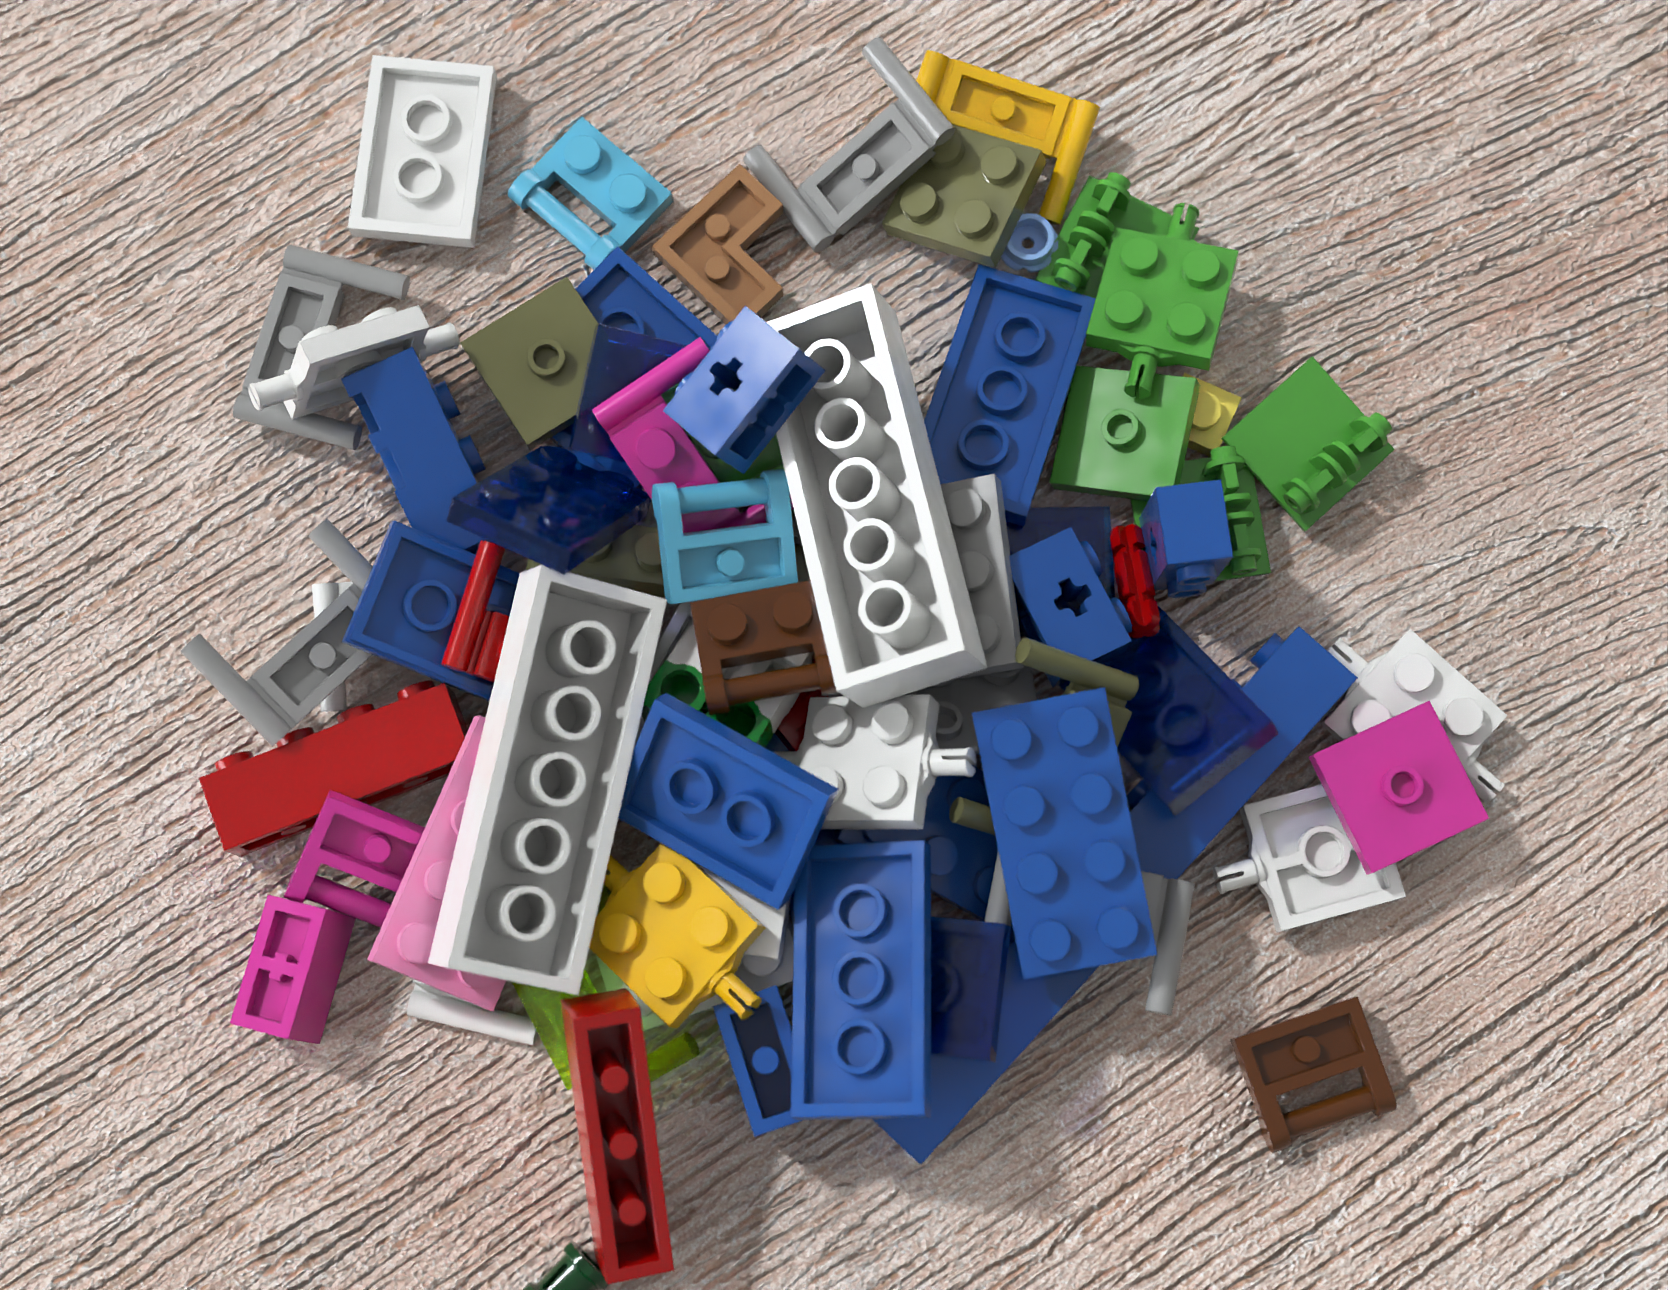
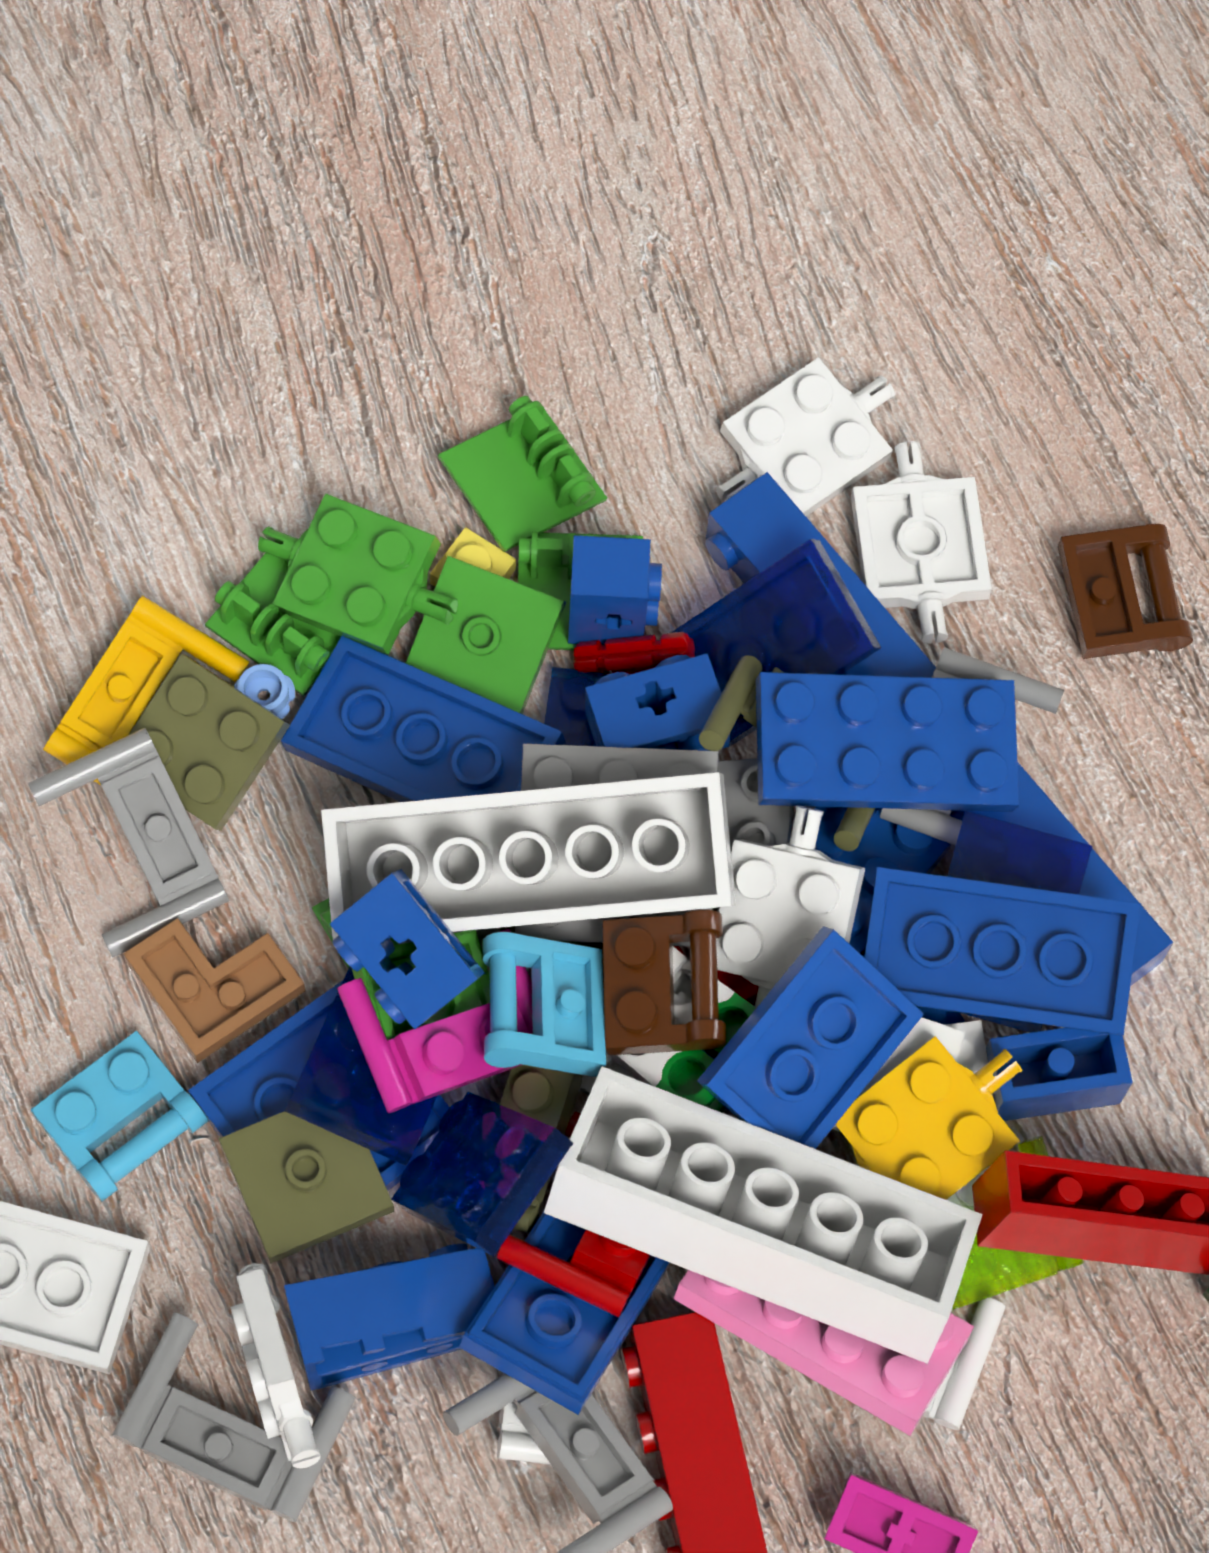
camera: 85 degrees left, 10 degrees down
dark pink plate [283,790,425,928] -> none
dark pink plate [1308,701,1489,875] -> none

